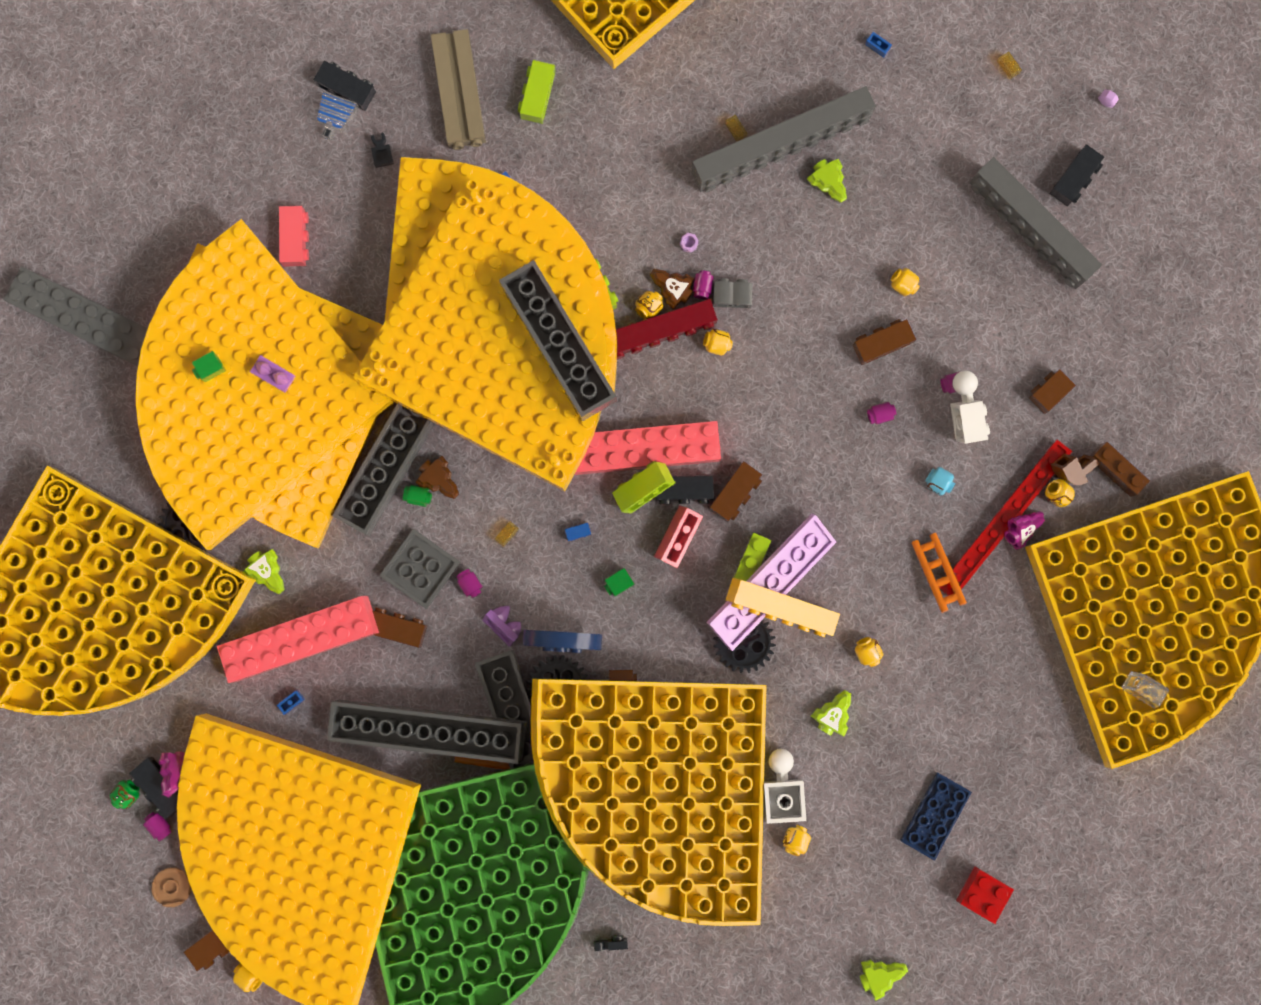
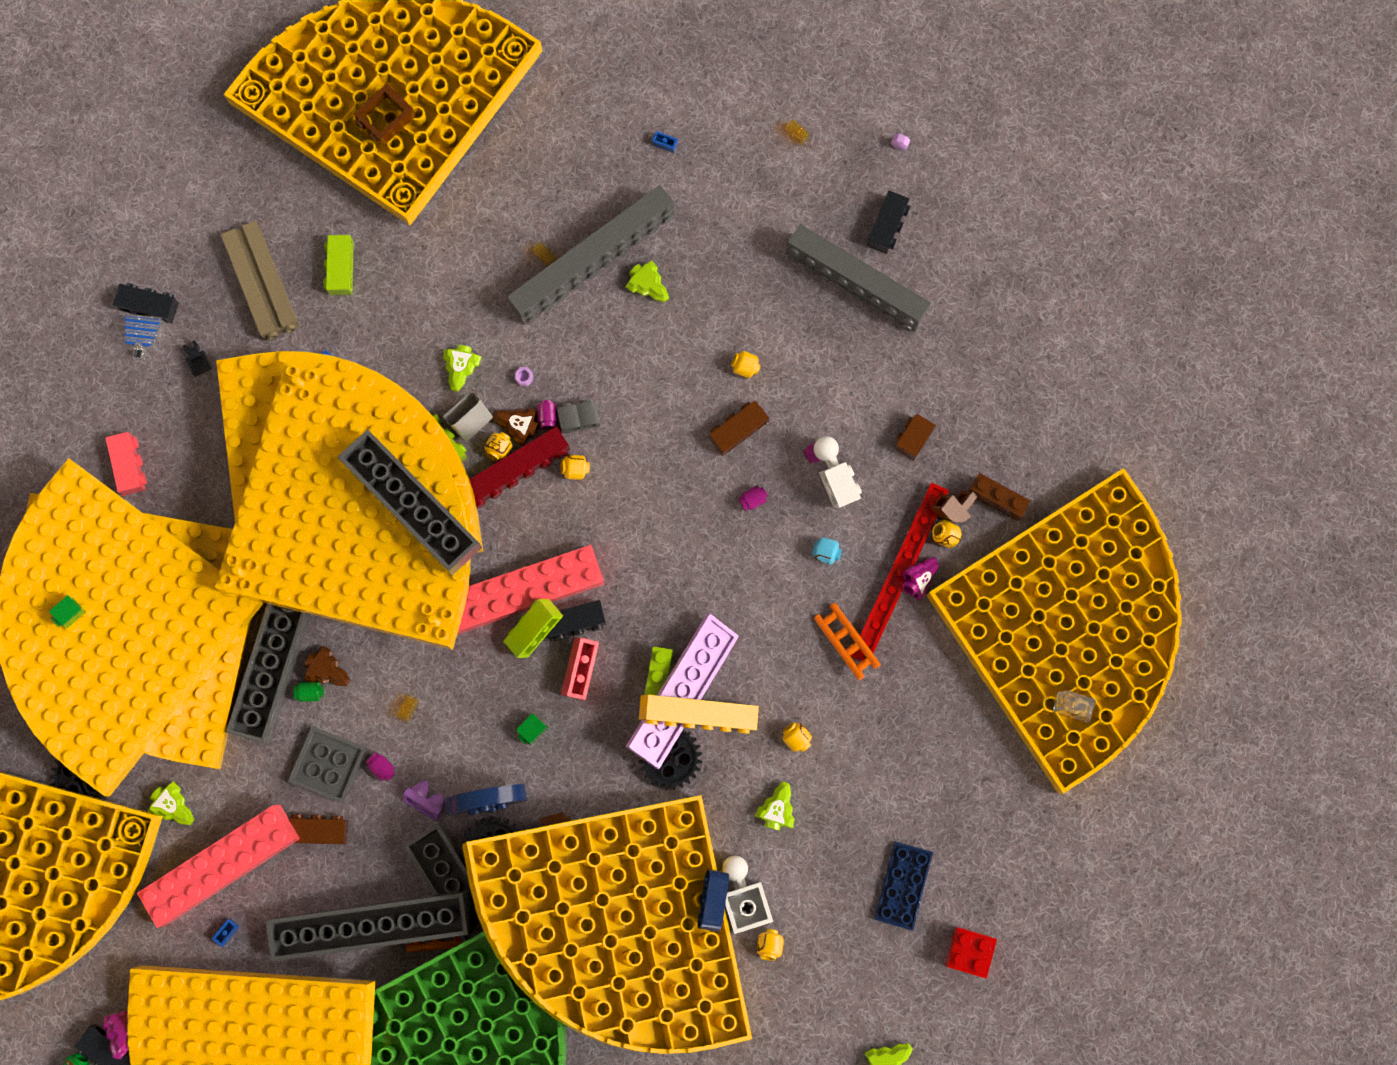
camera: 15 degrees left, 5 degrees down
medium lavender tile [250,355,296,393] -> none
blue piece [565,523,591,541] -> none
reddish brown brick [709,461,762,522] -> none
none -> lime rock [443,345,482,392]
none -> light grey piece [443,393,493,442]
none -> dark blue beam [697,869,729,932]

